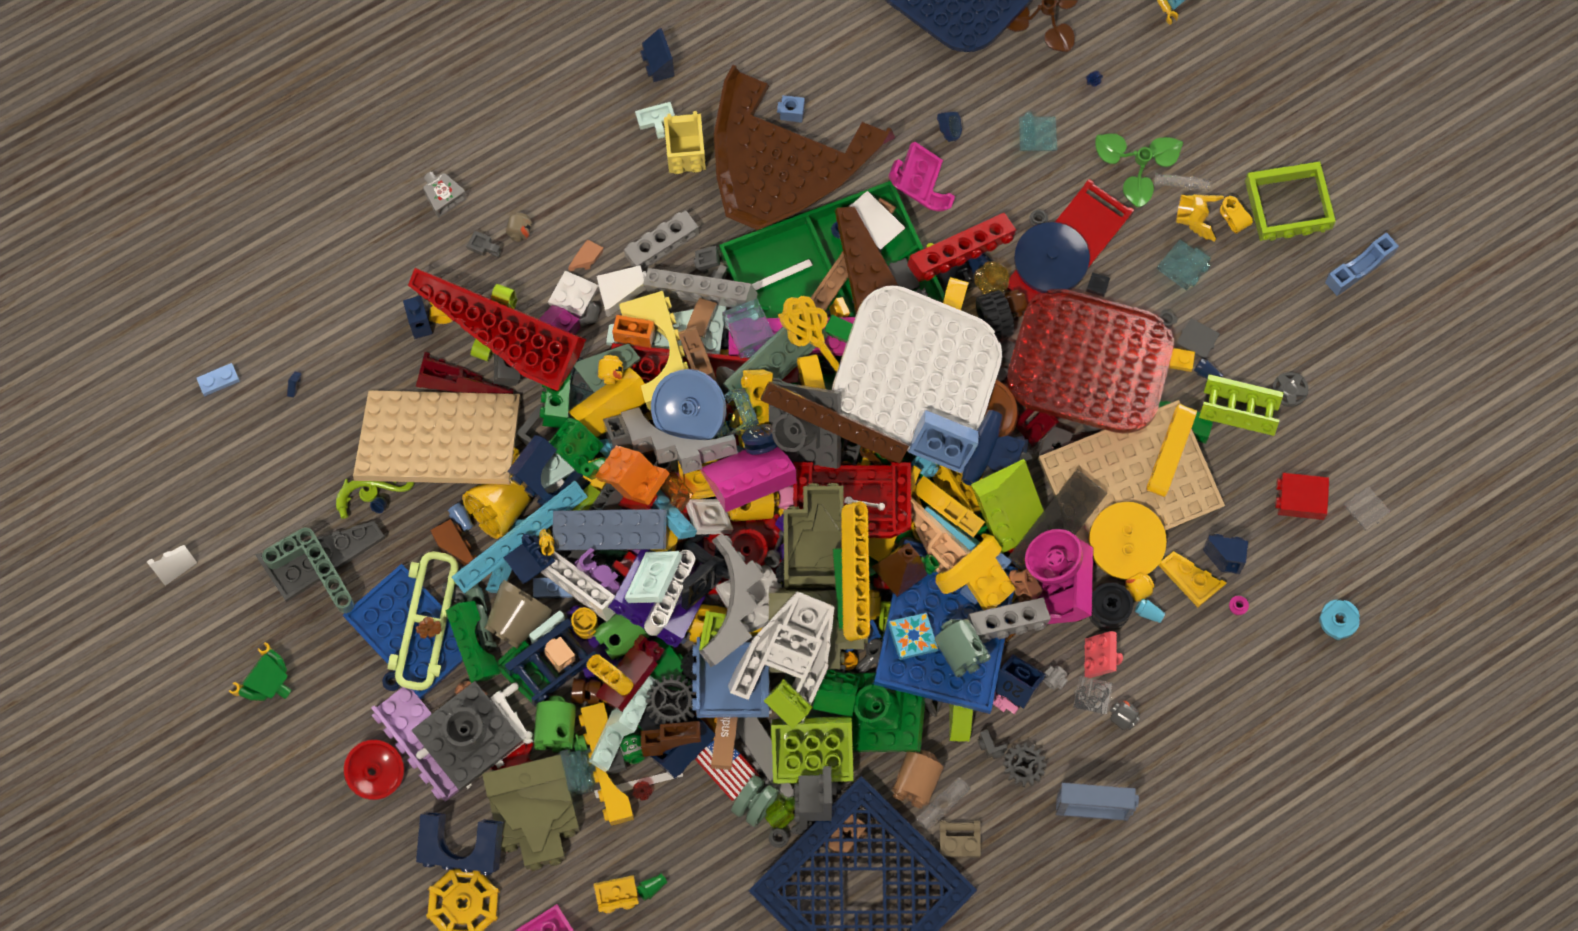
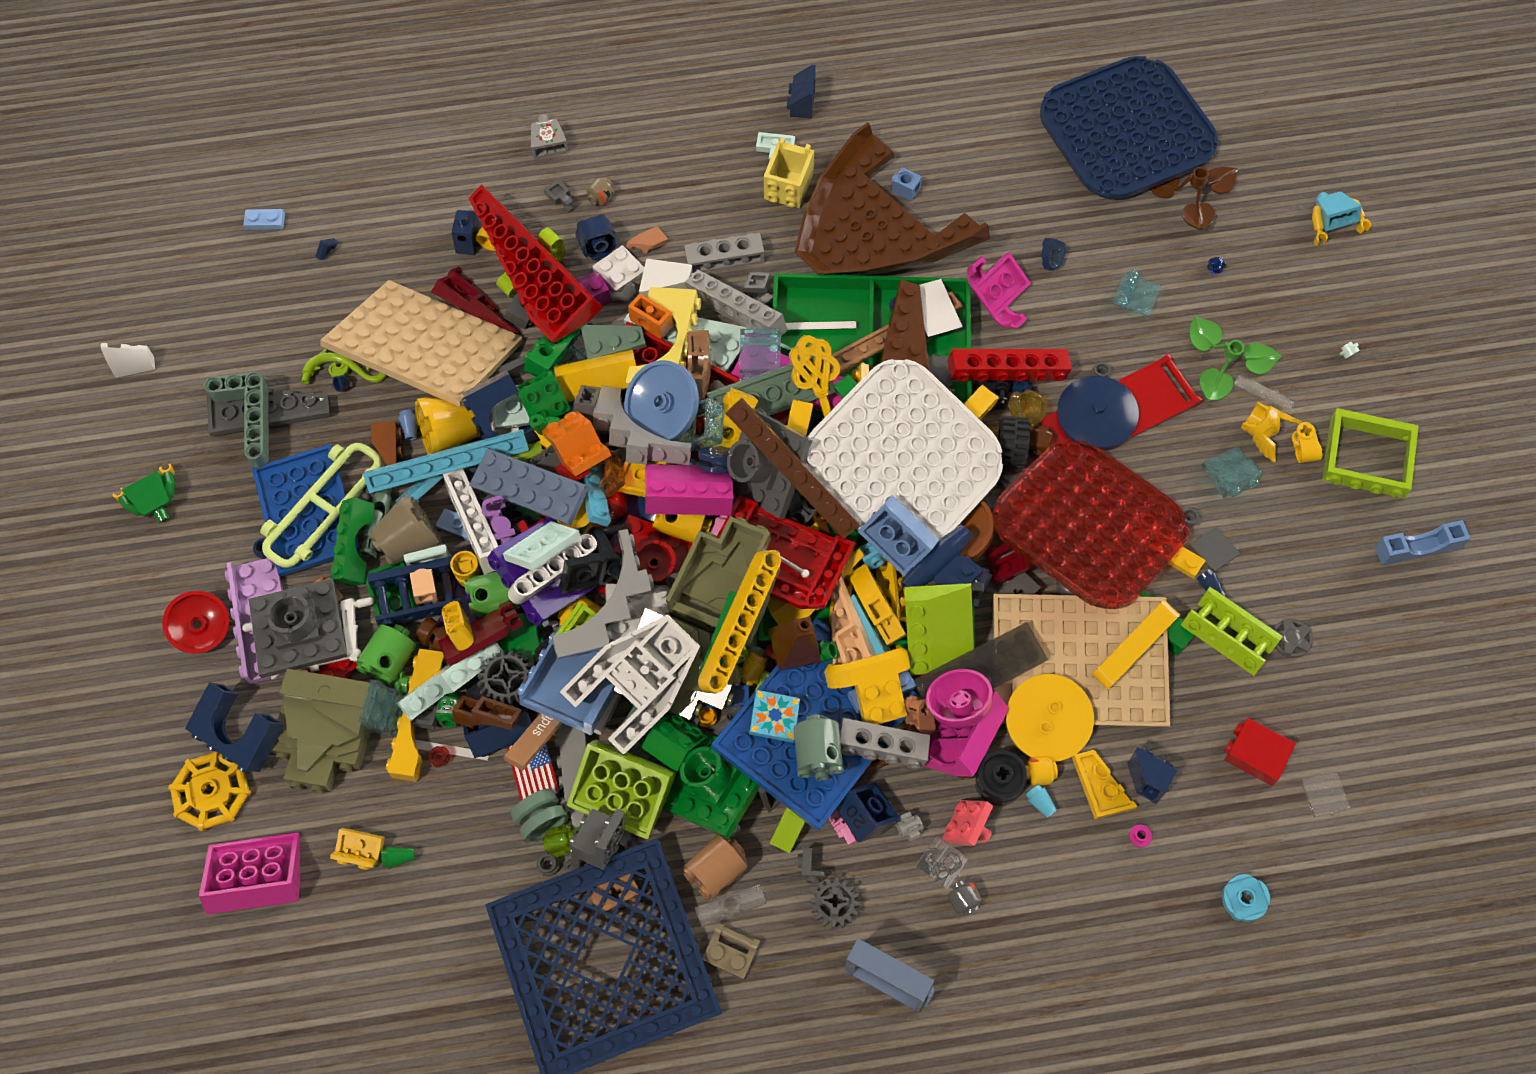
camera: 25 degrees right, 5 degrees down
dark orange plant [416,617,441,639] -> none
dark blue hinge [503,534,556,584] -> none
yellow pin [539,529,555,556] -> none
yellow head [598,355,623,384] -> none
white plate [685,499,733,535] -> none
medium nougat slope [686,298,717,338] -> none
lime hinge [764,679,812,729] -> none
black plate [1086,272,1110,297] -> none
none -> dark blue brick [575,214,619,261]
none -> light aqua plate [1339,342,1360,359]

